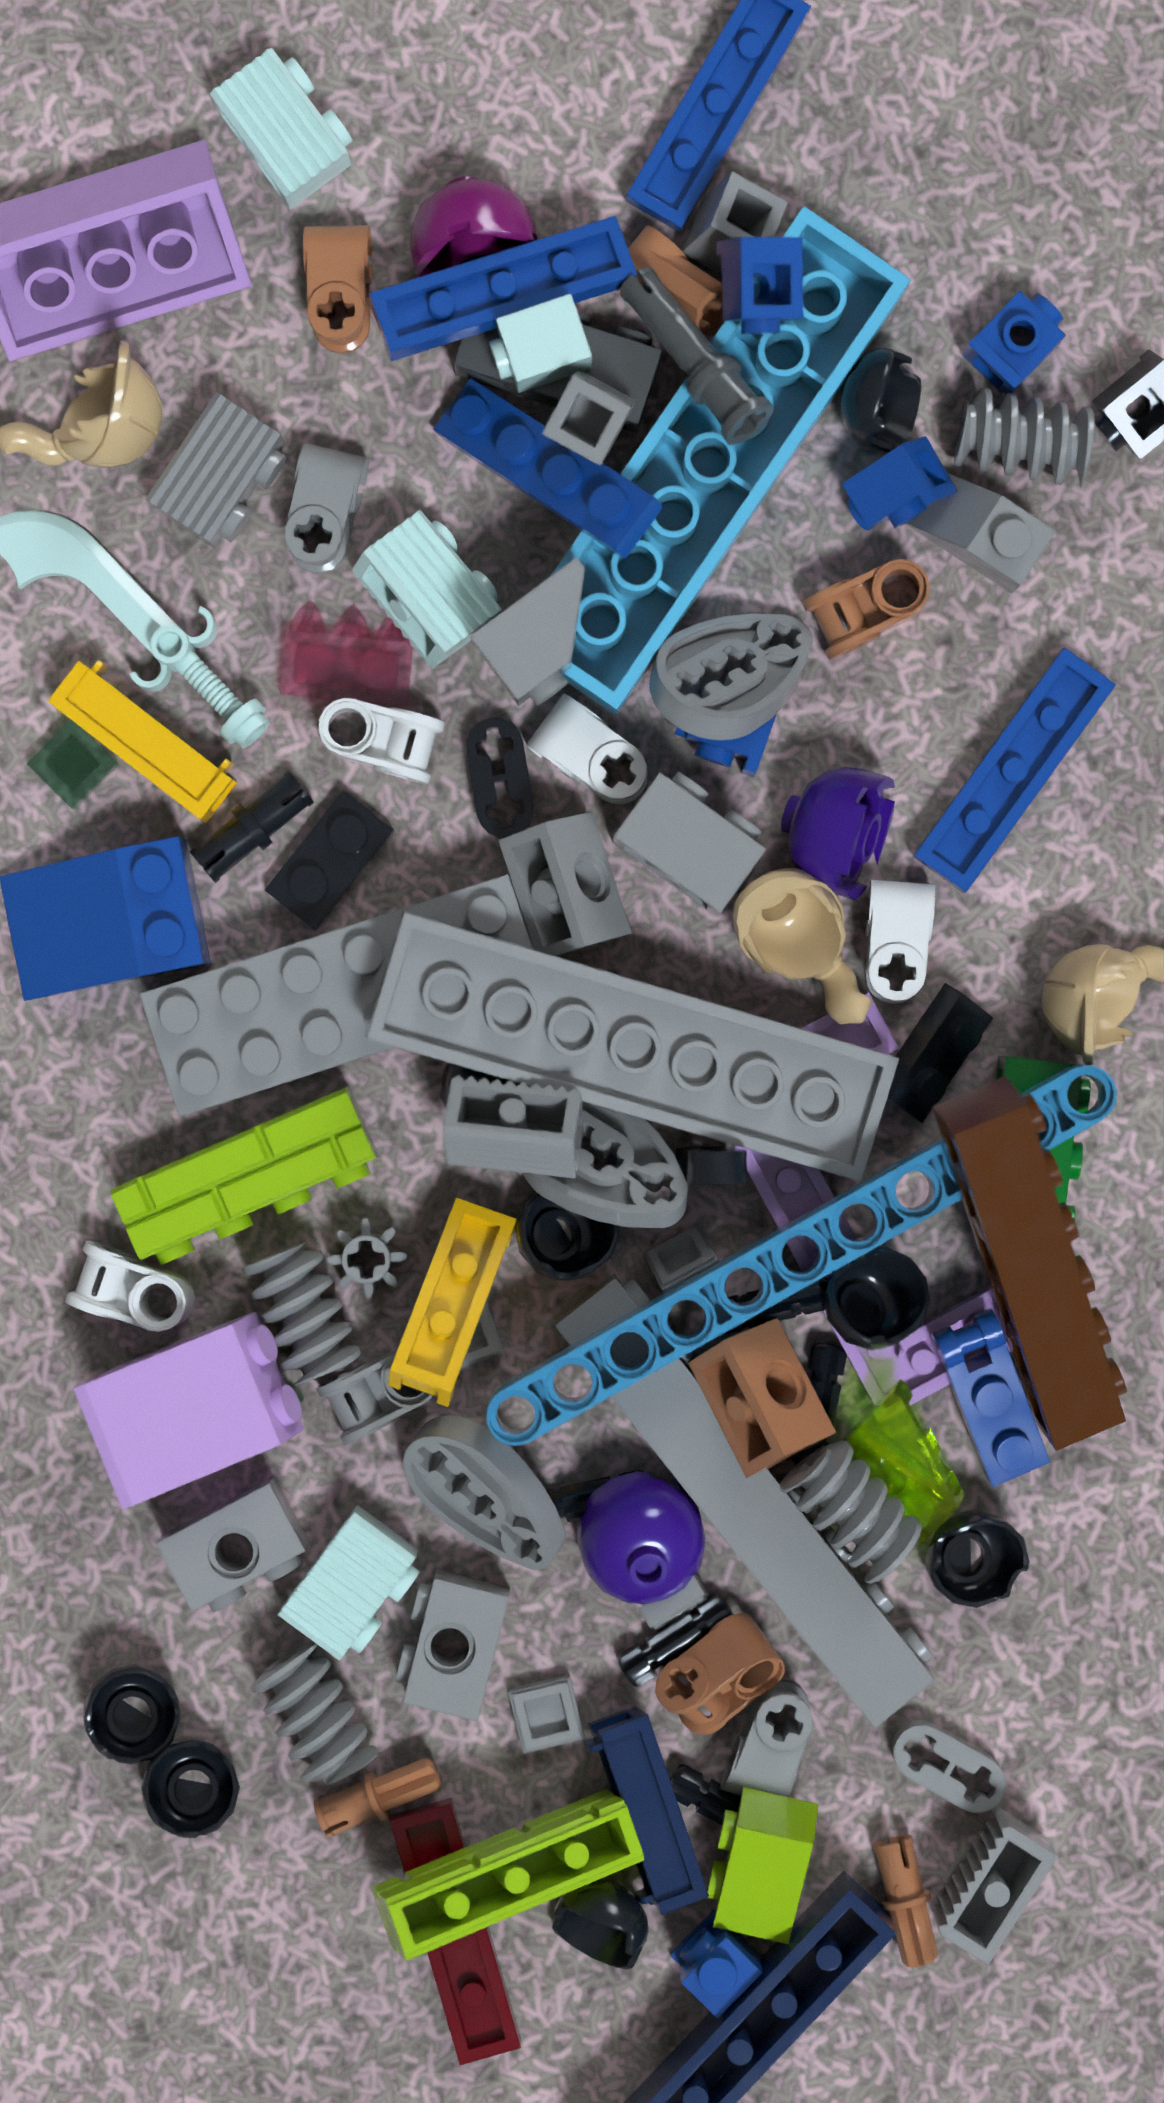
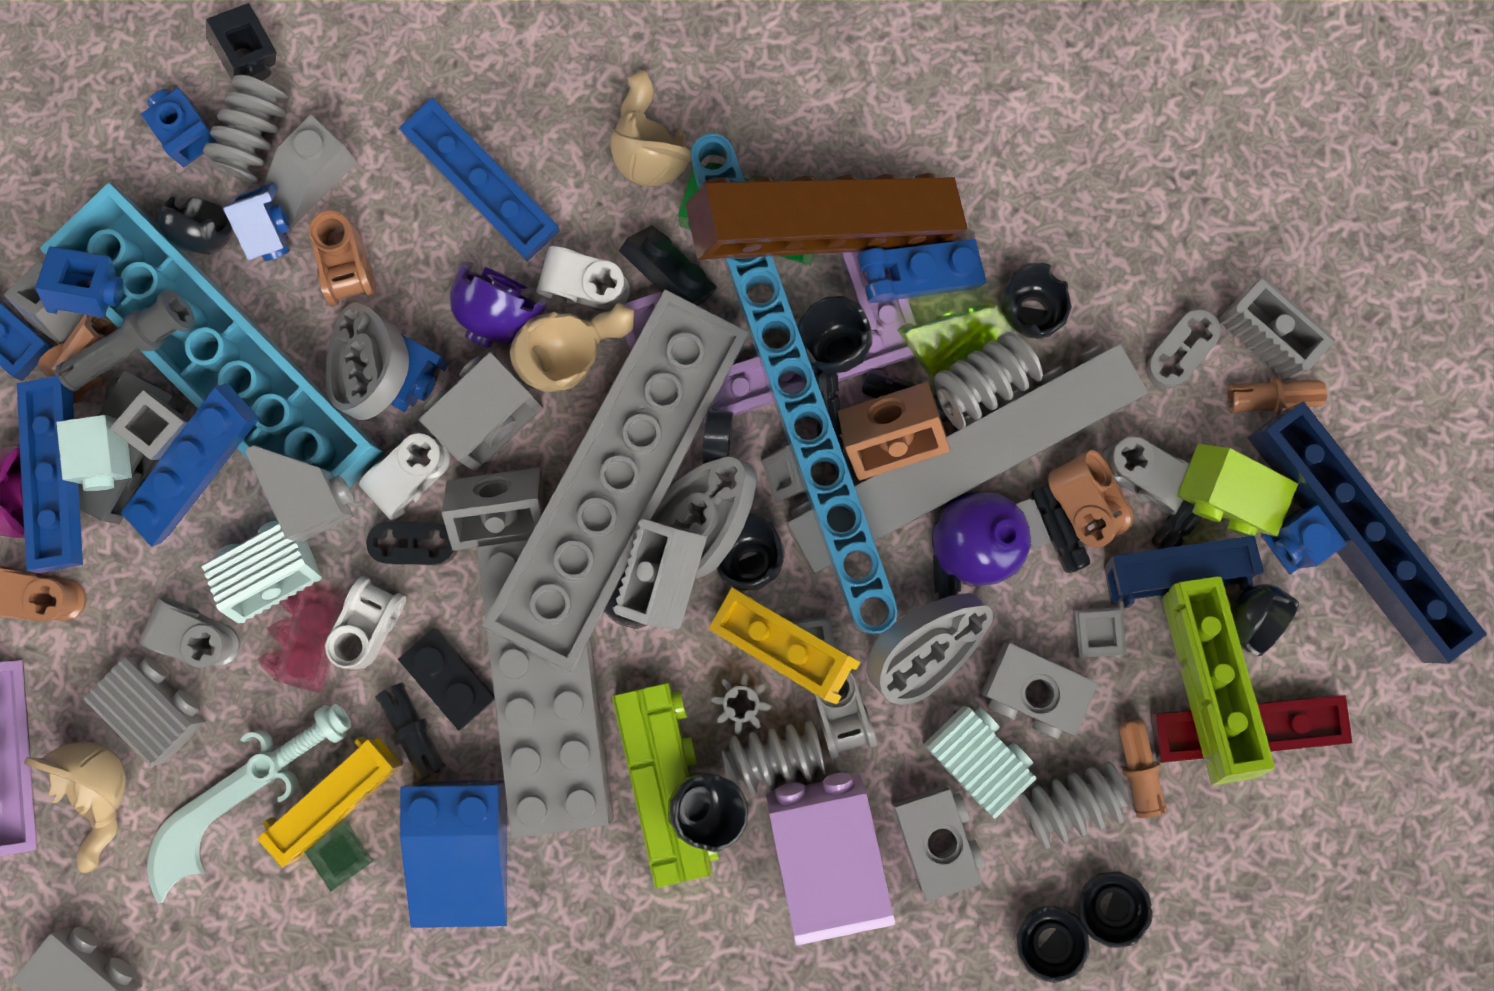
camera: 75 degrees left, 5 degrees down
white piece [65,1241,195,1332] -> none
none -> black hair [668,772,749,852]

